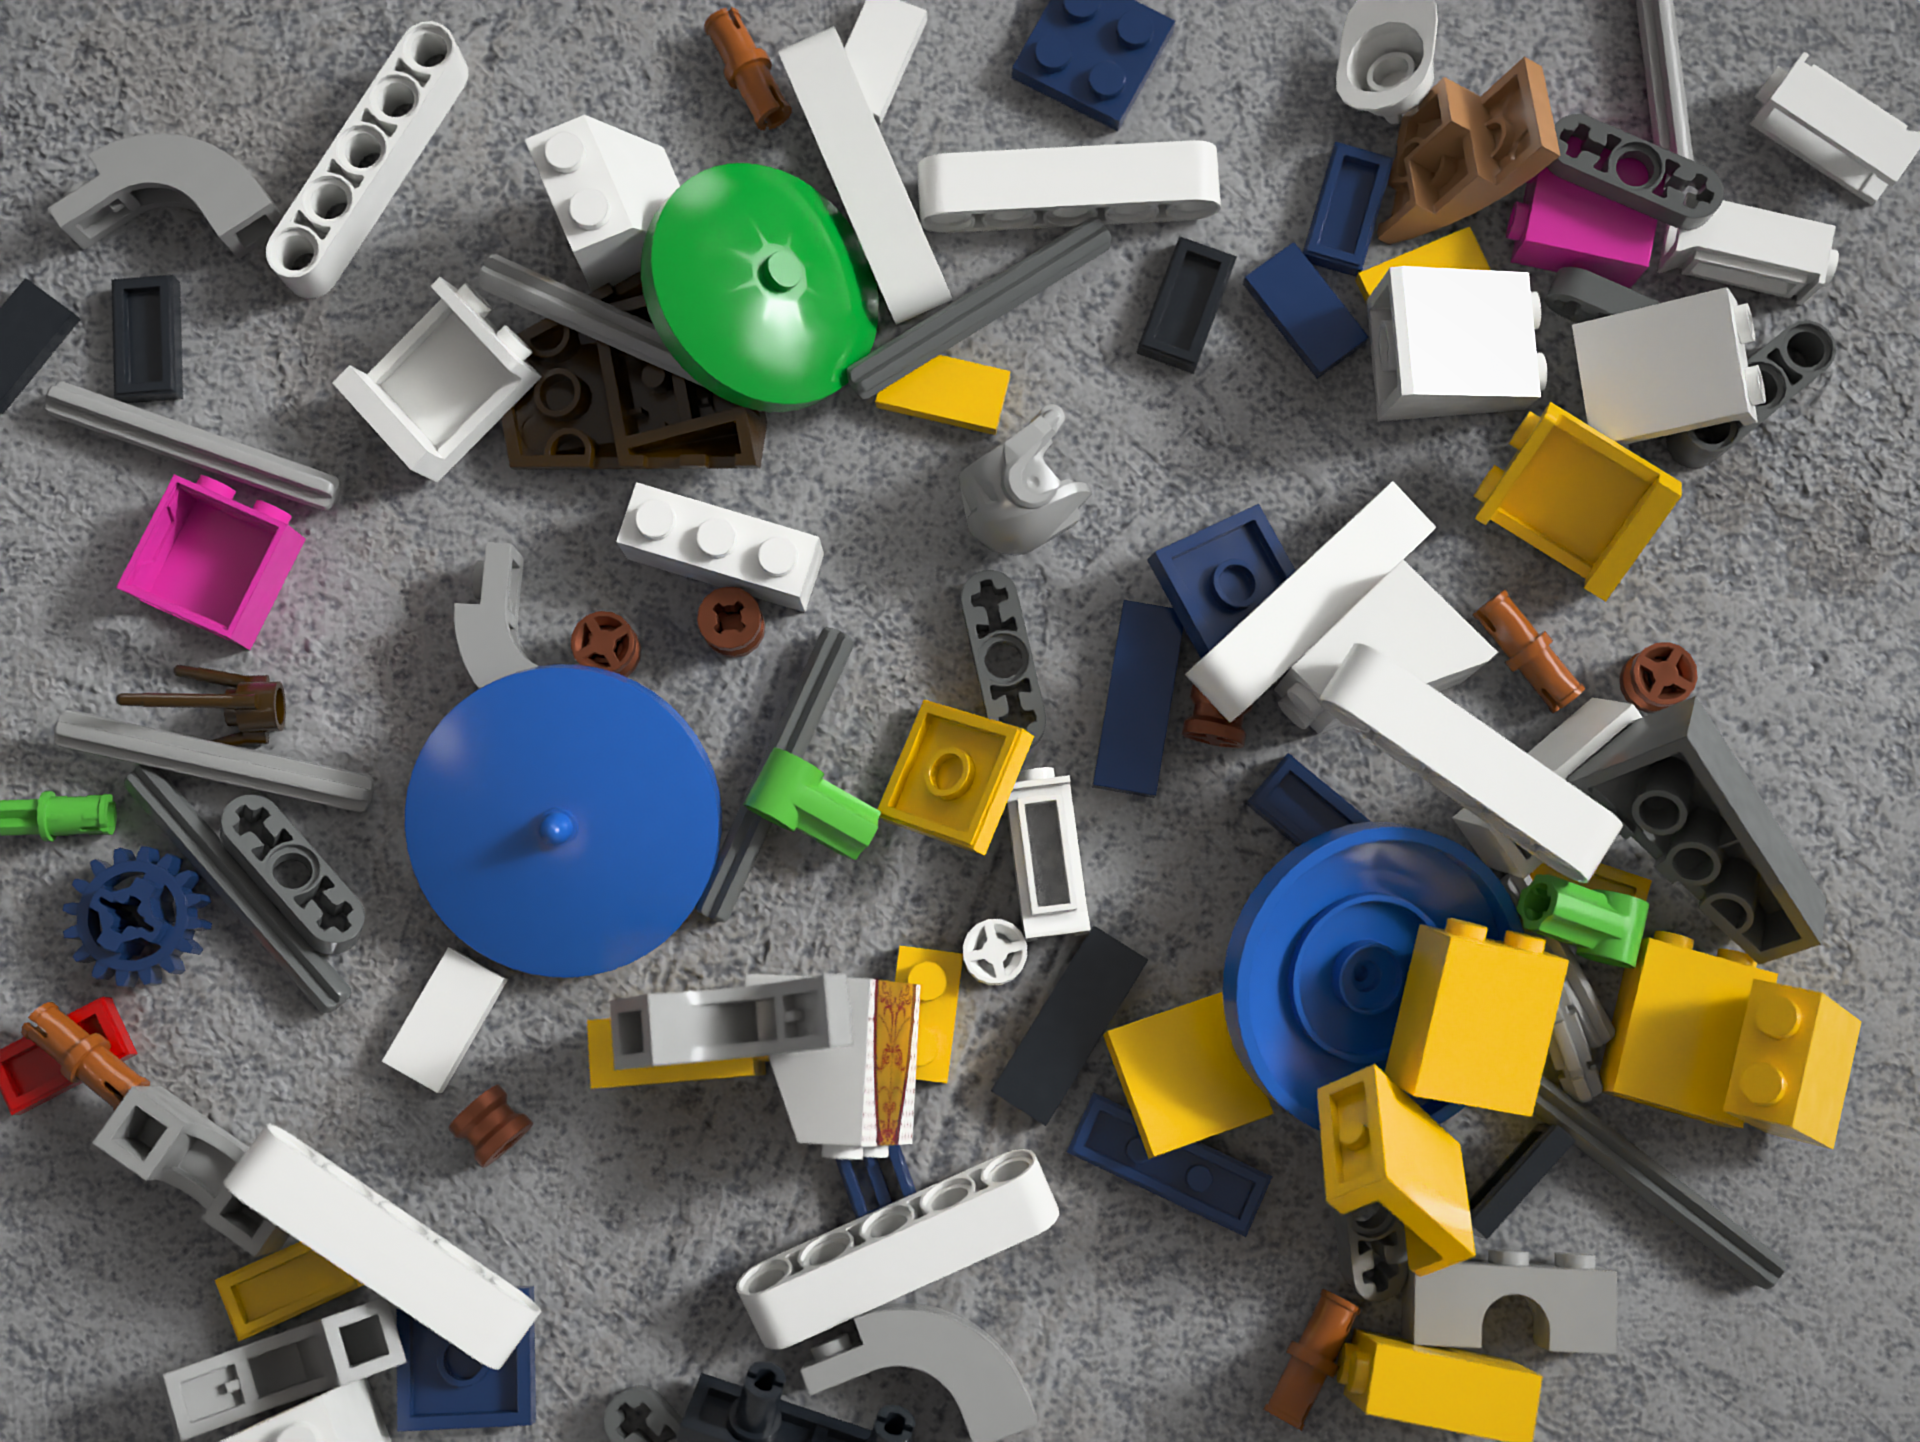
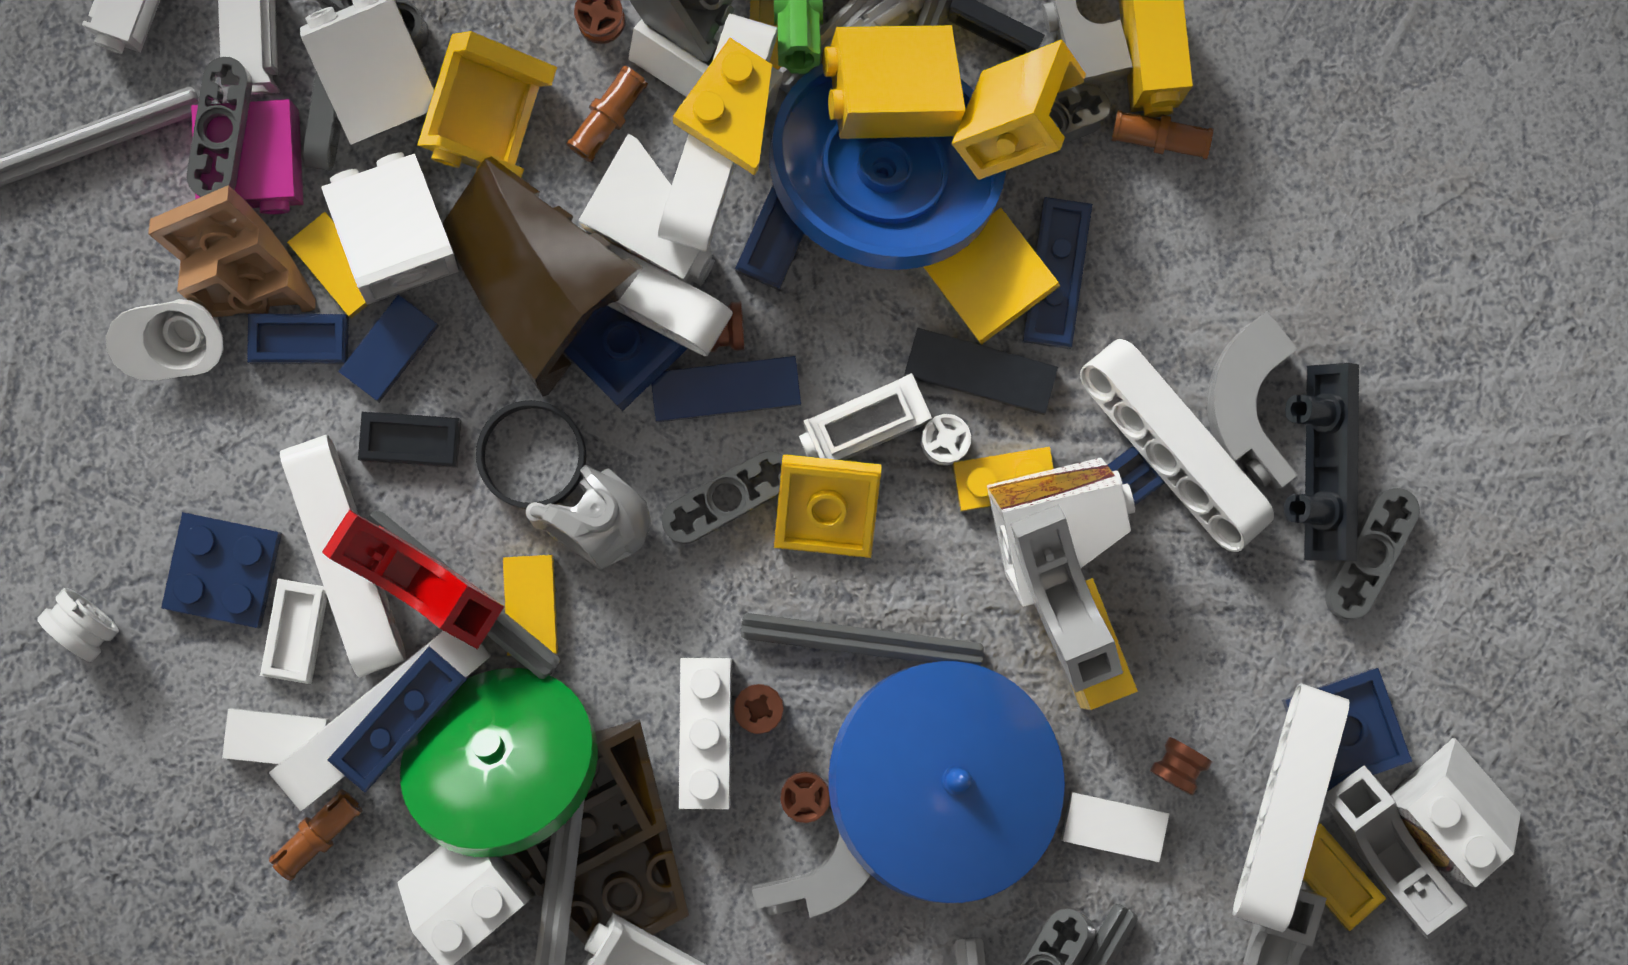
camera: 110 degrees left, 5 degrees up
bright green piece [743,747,881,860] -> none
none -> white tile [260,579,327,684]
none -> red arch [322,510,504,650]
none -> dark blue tile [327,646,467,793]
none -> dark brown wedge [442,156,643,397]
none -> black tyre [476,400,587,509]
none -> yellow wing [673,38,772,175]

